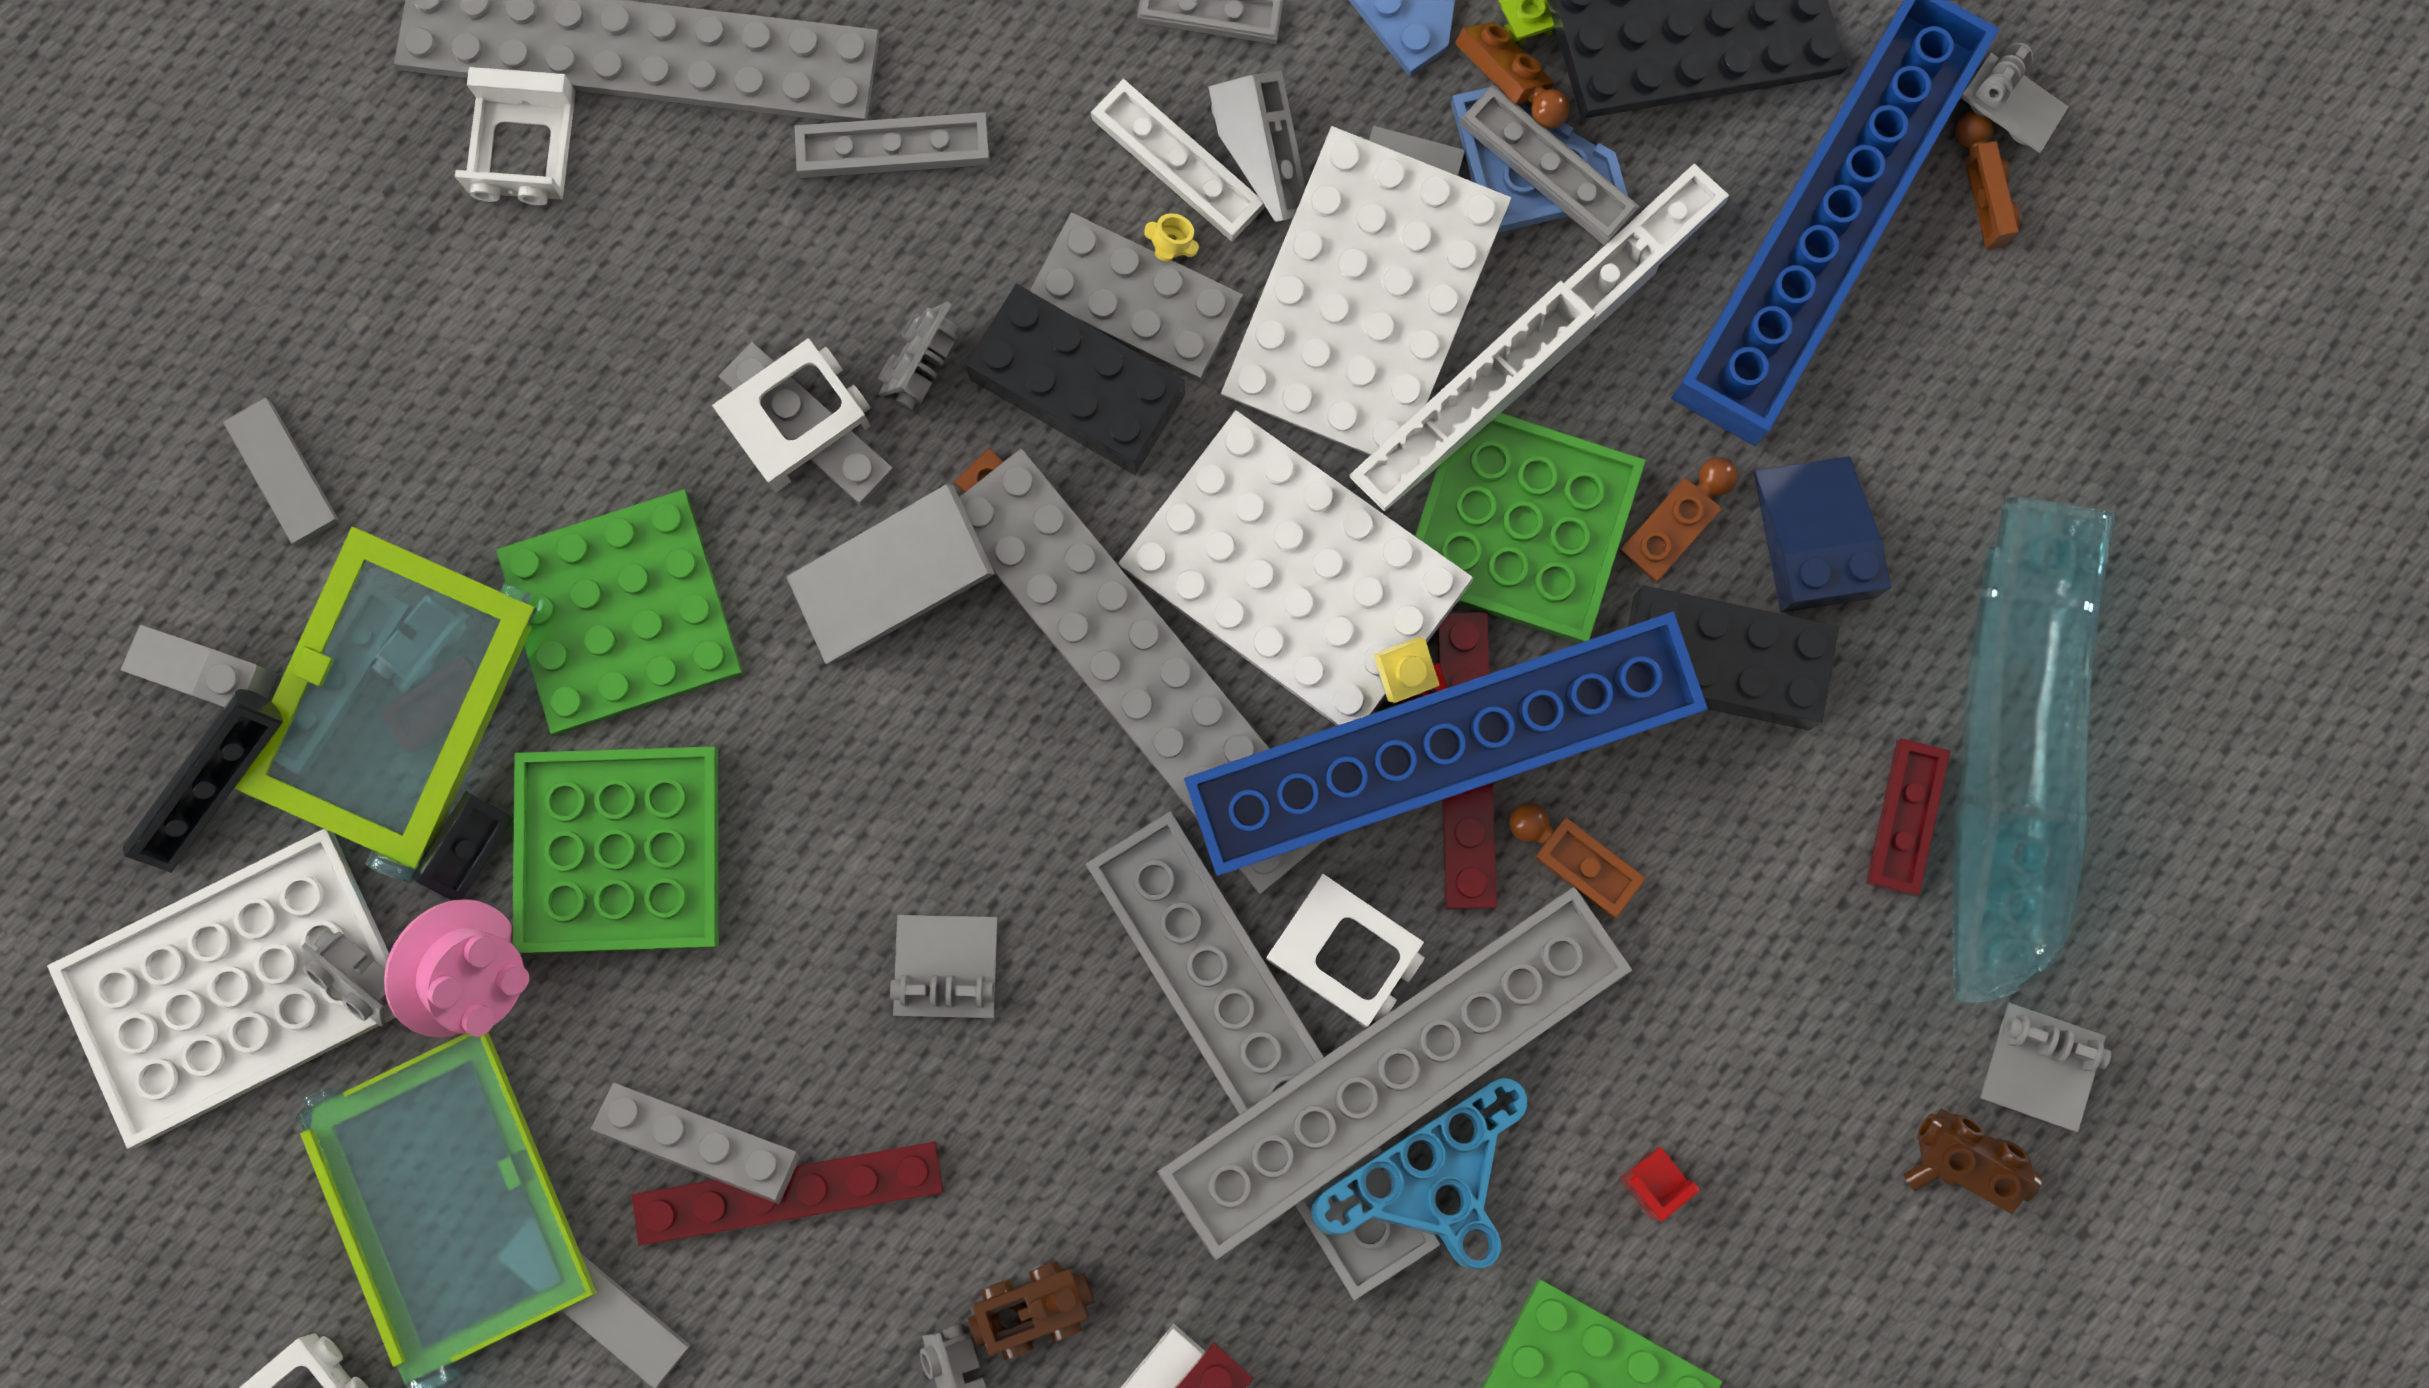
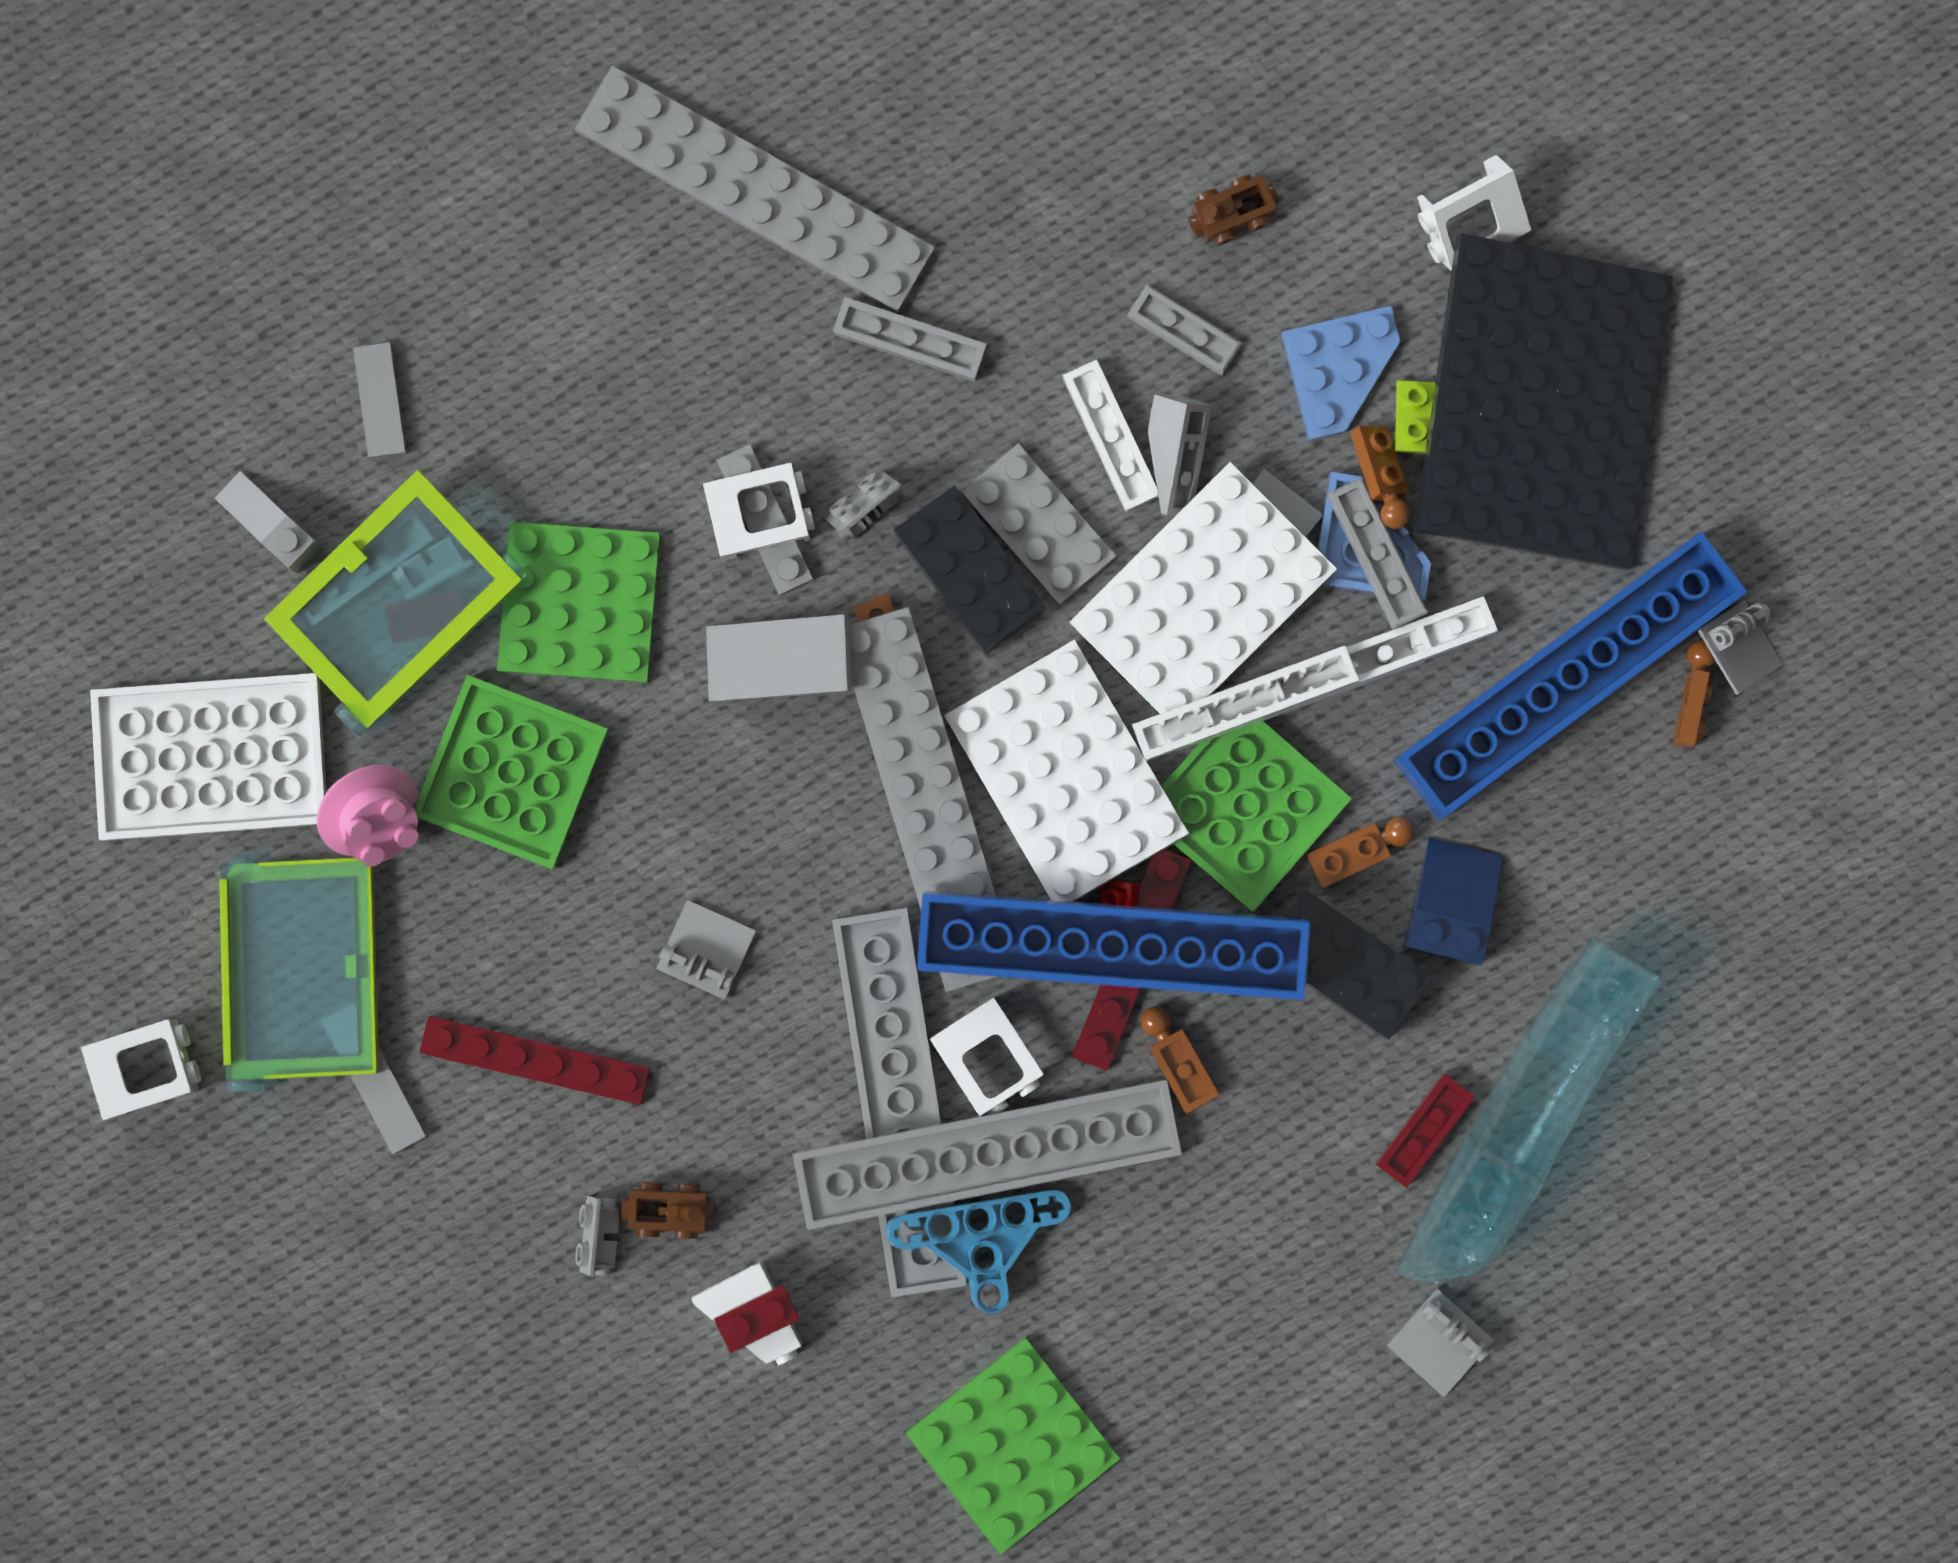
camera: 25 degrees right, 5 degrees up
black brick [123,689,283,873] -> none
light grey hinge [301,929,388,1027] -> none
black plate [411,791,513,901] -> none
white window [455,67,576,205] -> none
light grey plate [591,1082,801,1204] -> none
light yellow plate [1144,213,1199,262] -> none
light yellow plate [1373,637,1440,703] -> none
red panel [1619,1147,1701,1222] -> none
reddish brown brick [1904,1108,2042,1214] -> none

